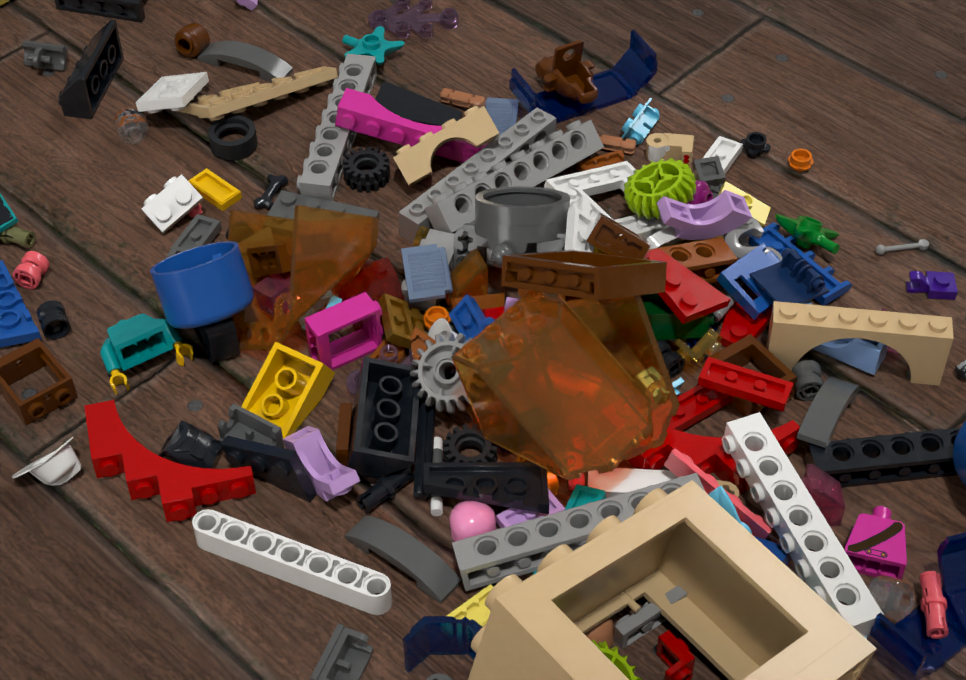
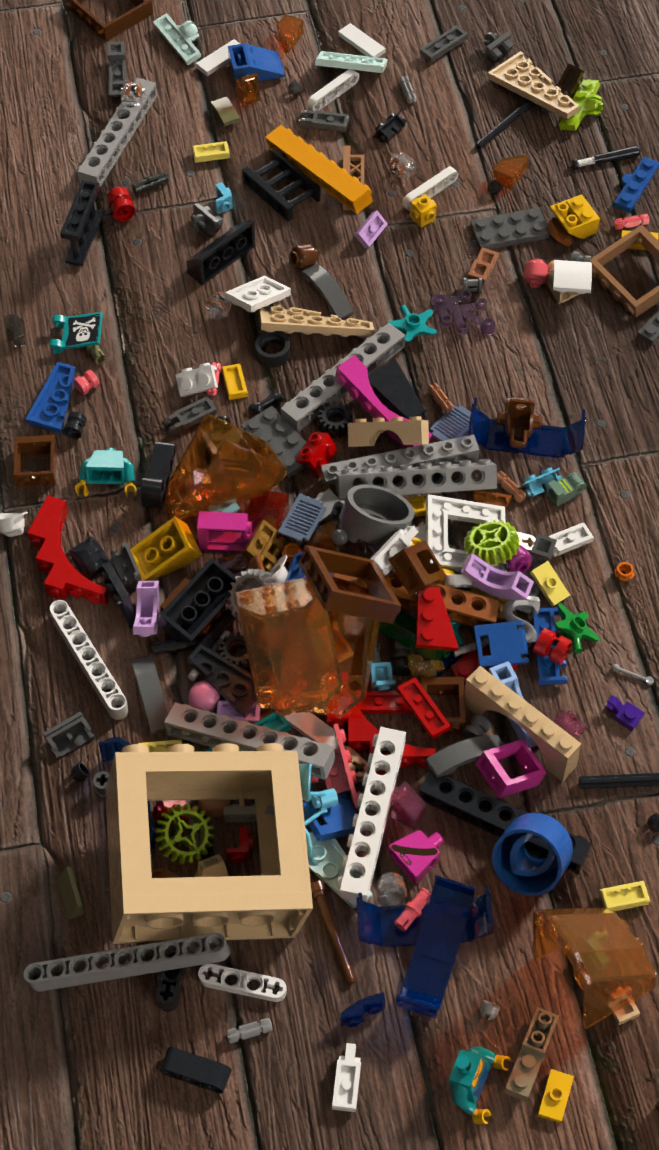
camera: 35 degrees right, 10 degrees up
blue piece [150,241,254,329] -> none
tan leg [646,133,694,169] -> none
black plate [741,132,771,156] -> none
dark blue hinge [749,248,829,304] -> none
none -> medium azure bracket [214,182,233,214]
none -> red bracket [296,432,338,478]
none -> dark pink window [475,739,547,799]
none -> red wheel [533,628,572,665]
none -> sand green leg [546,472,587,507]

